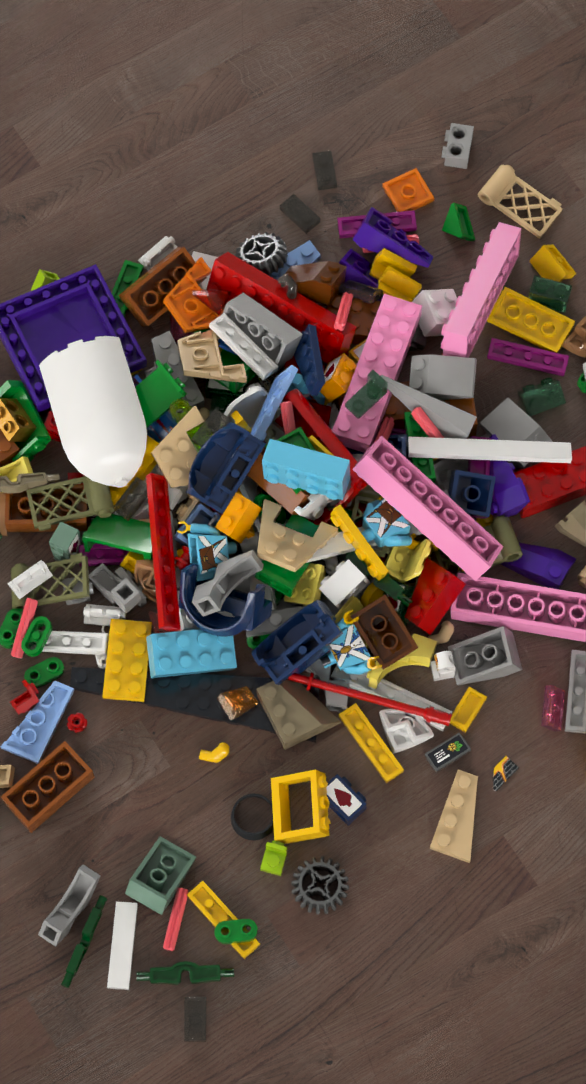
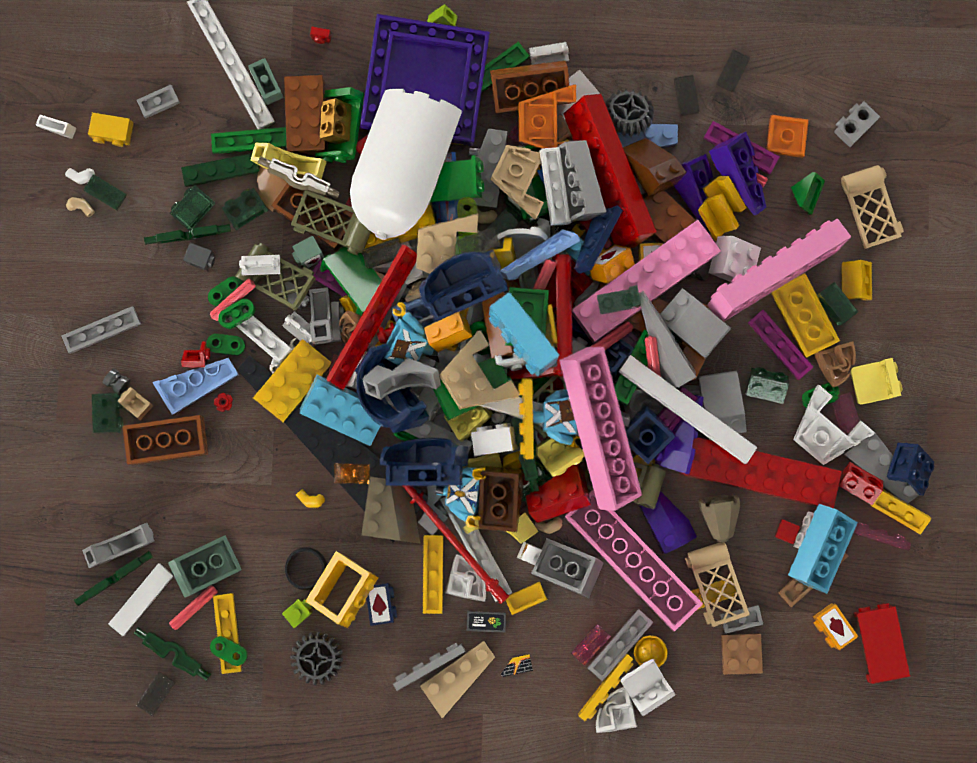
camera: 30 degrees right, 15 degrees up
clear red slope [192,289,231,315] -> none
clear smoke arm [278,274,298,299] -> none
coral axle [334,292,353,331] -> none
clear smoke plate [339,280,383,304] -> none
none -> light grey plate [393,643,465,691]

